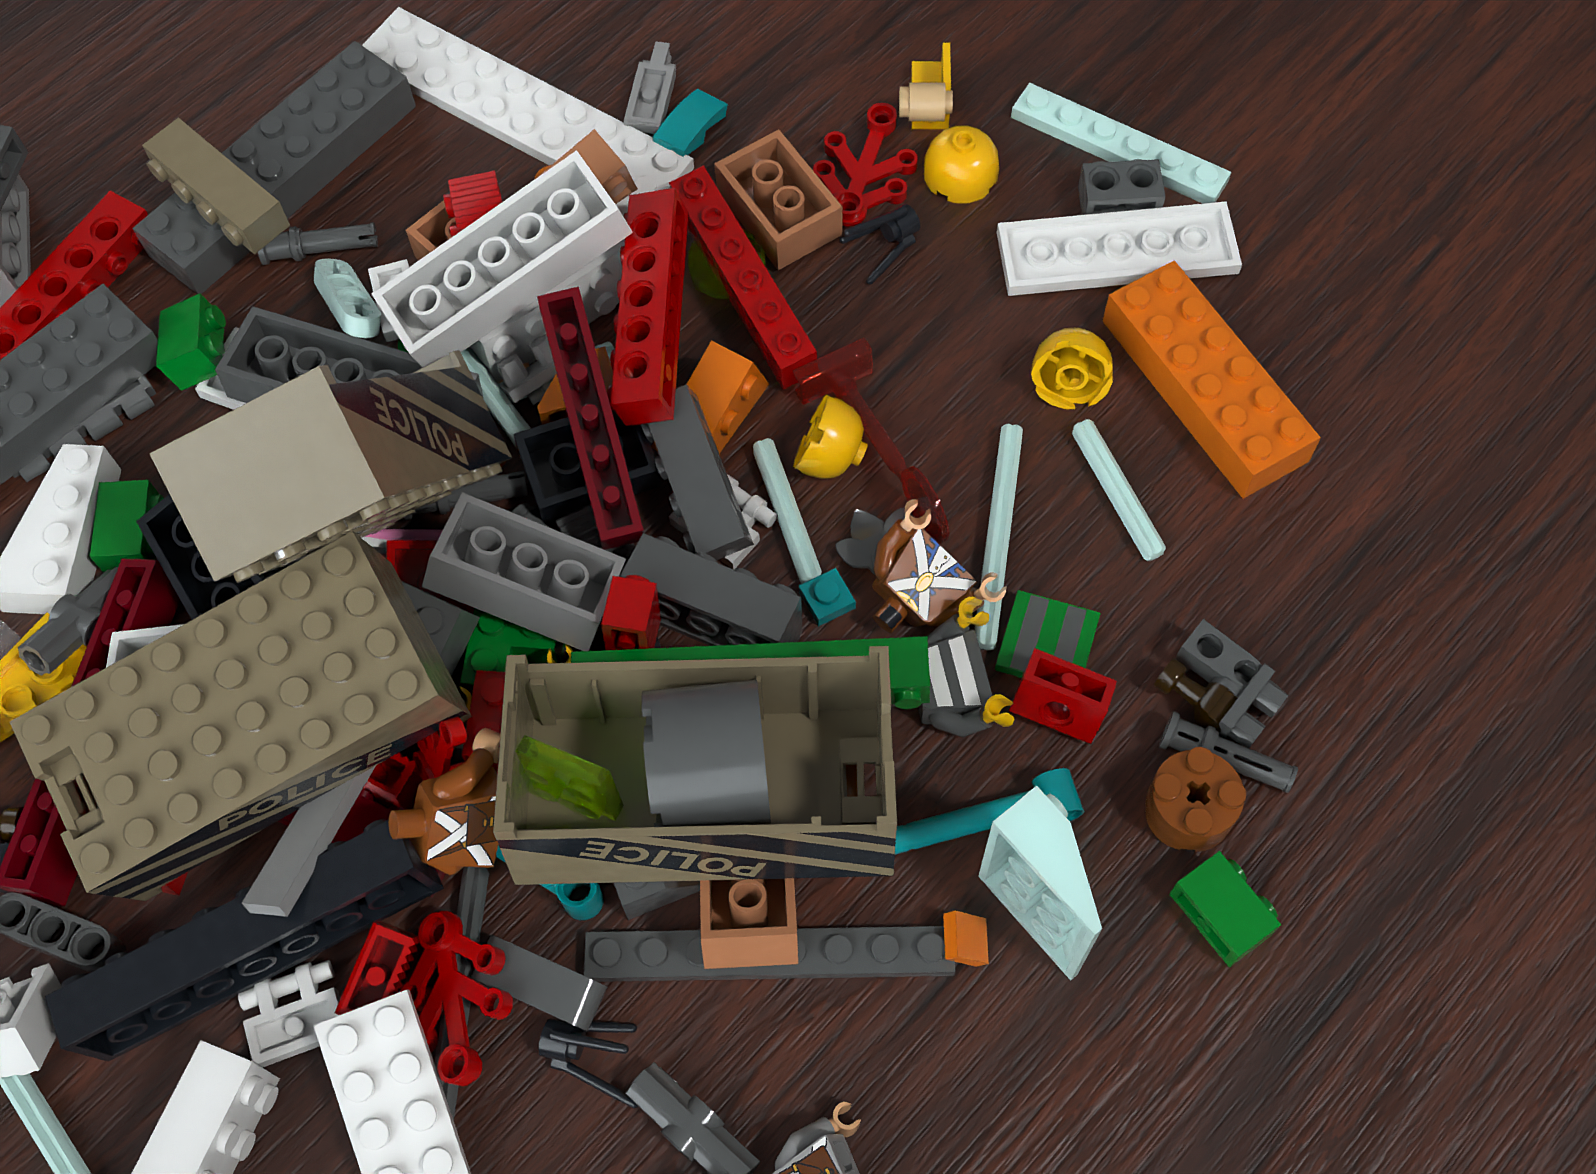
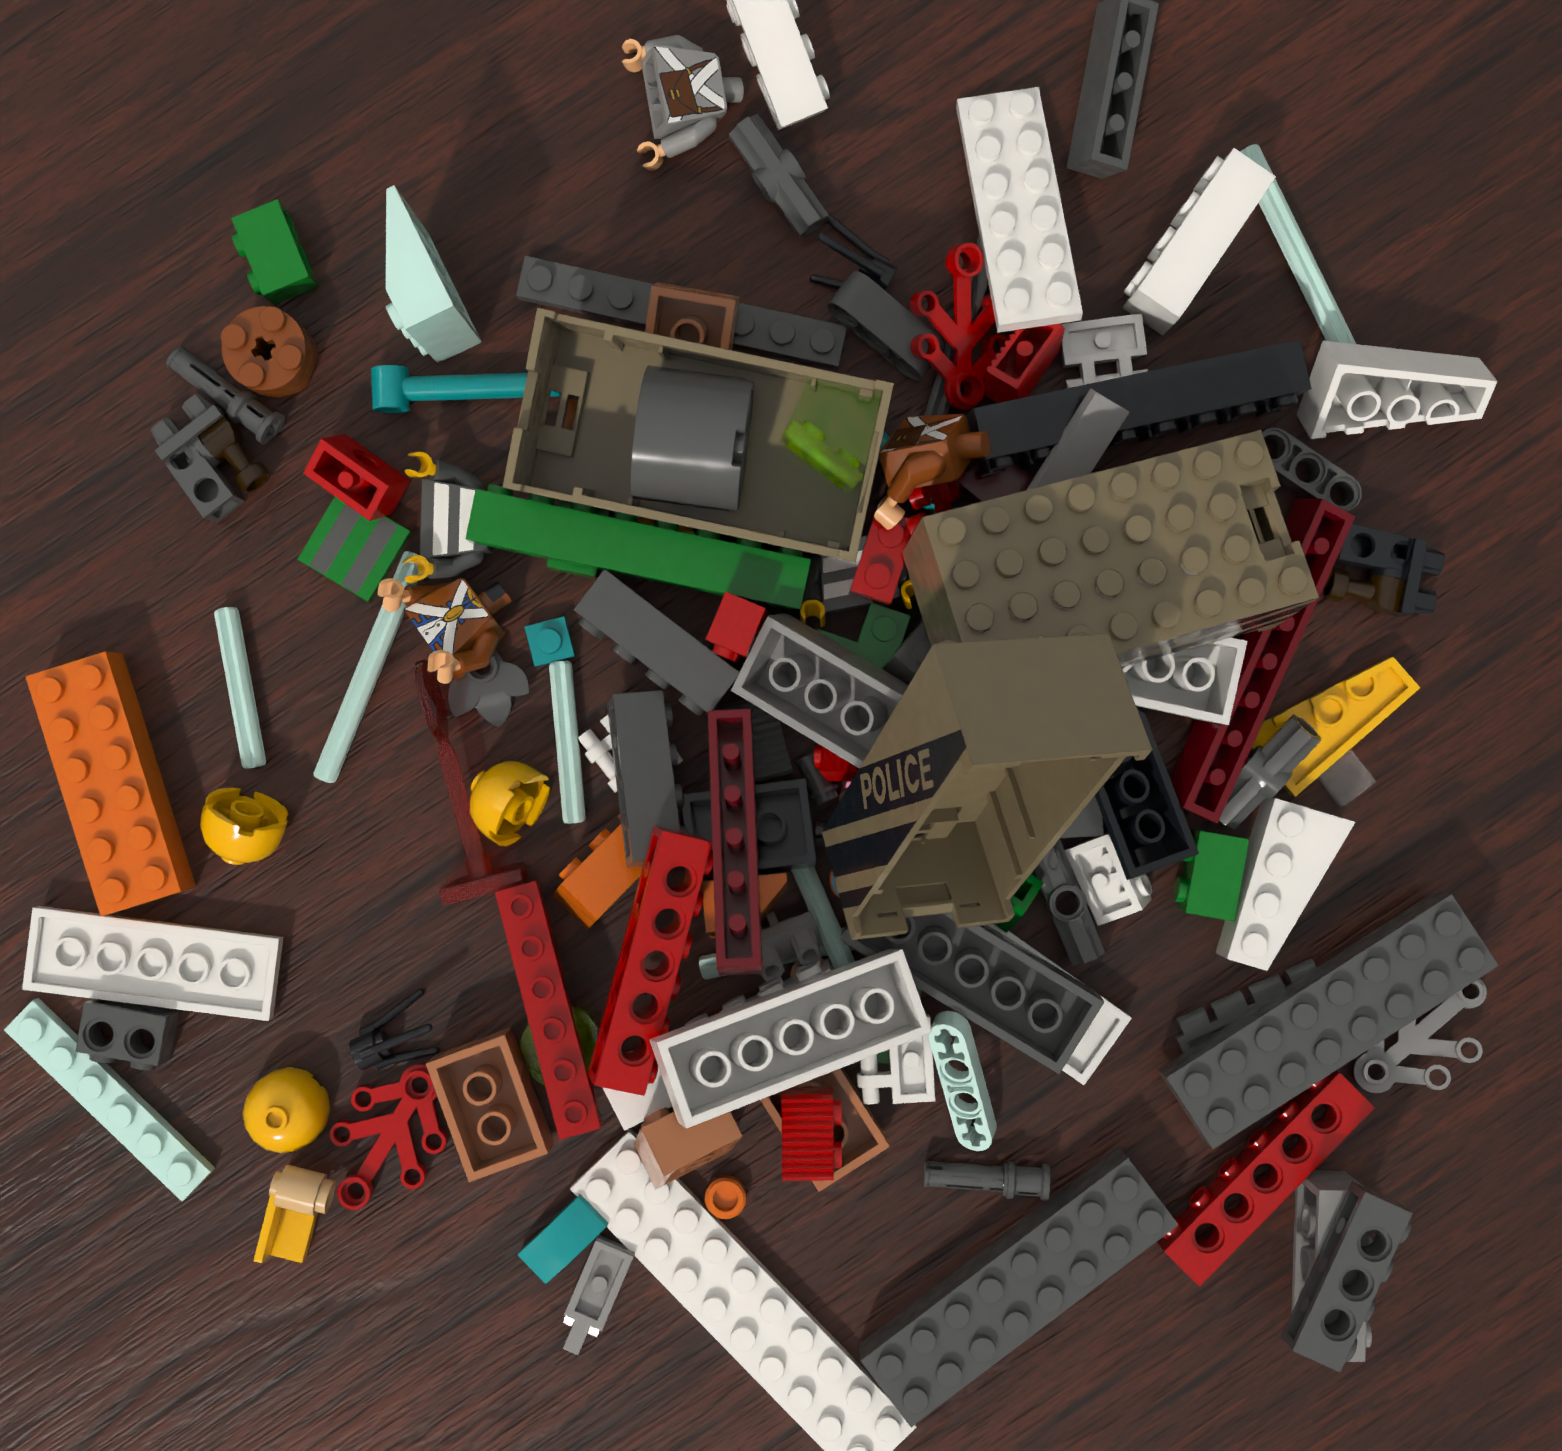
camera: 170 degrees left, 25 degrees up
dark tan brick [142,117,290,254] -> none
green brick [156,293,226,391] -> none
orange tile [943,910,989,967] -> none

